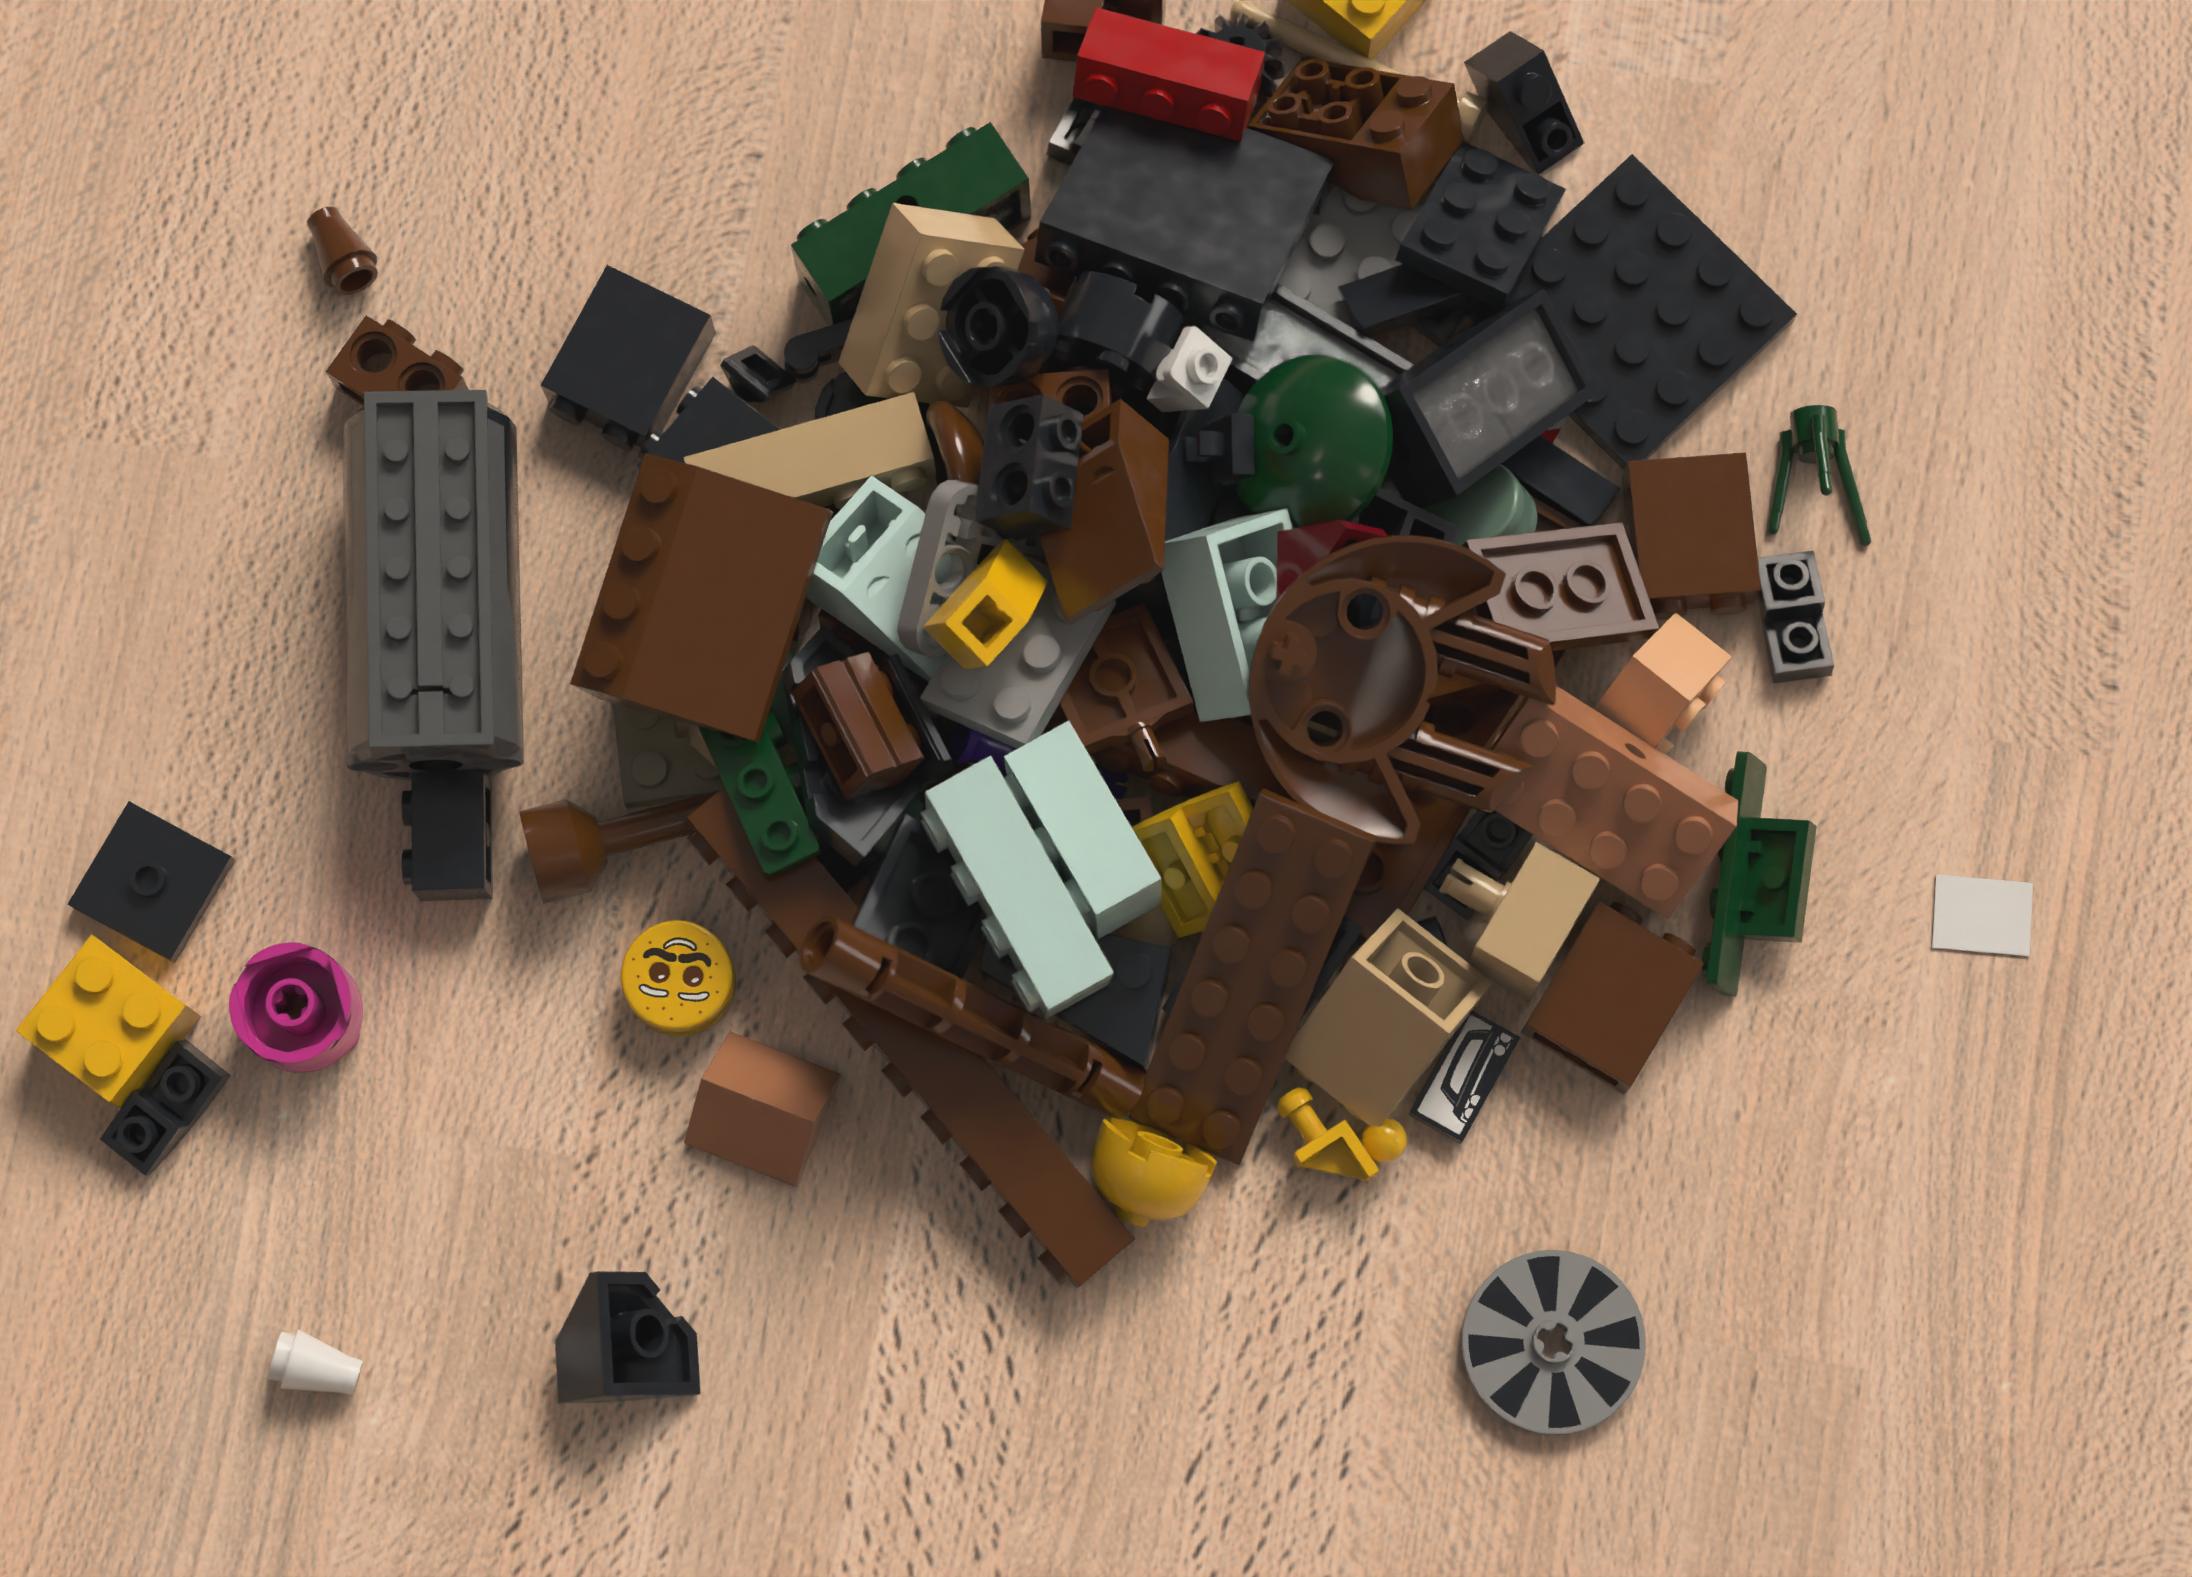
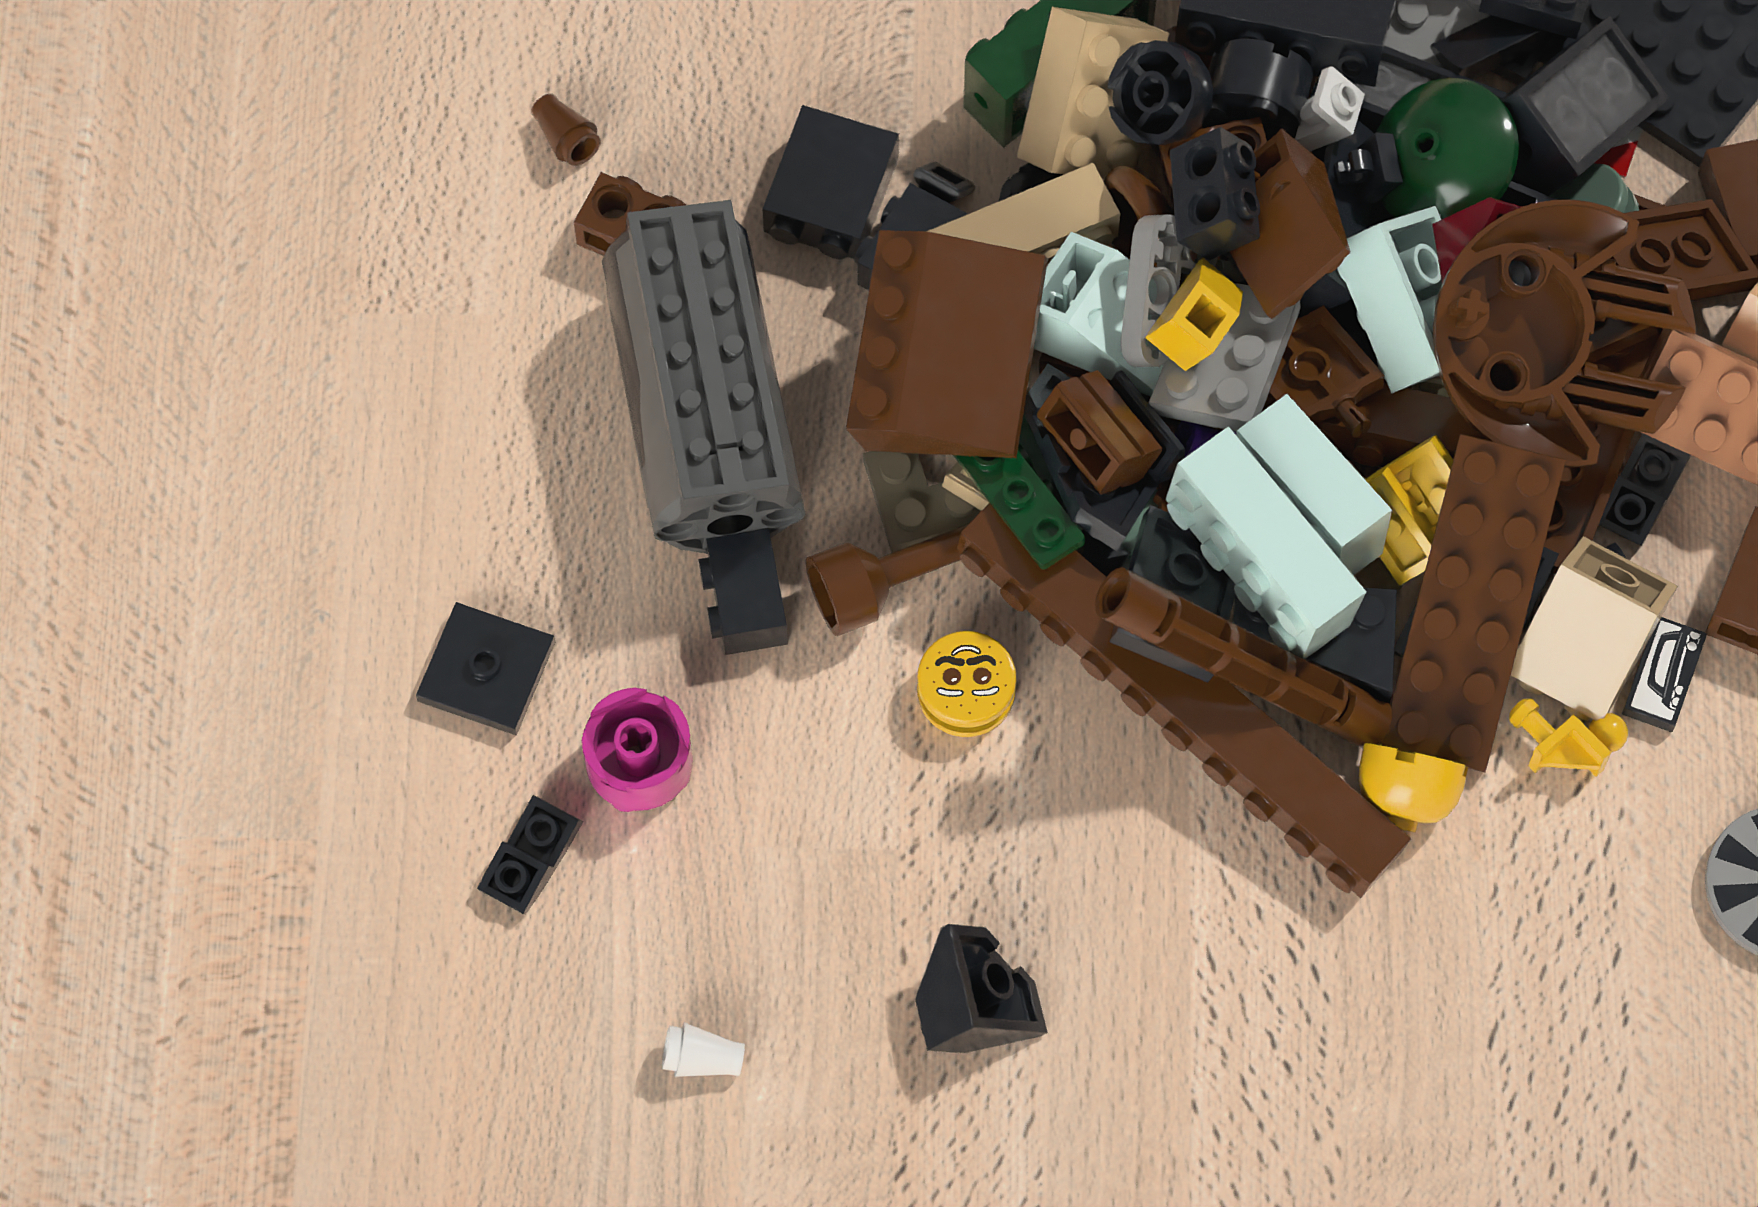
camera: 10 degrees left, 10 degrees down
yellow brick [15,934,201,1109] -> none
nougat slope [684,1031,842,1187] -> none
black plate [784,319,853,384] -> none
tan brick [1439,842,1600,1002] -> none
black slope [1501,435,1621,527] -> none

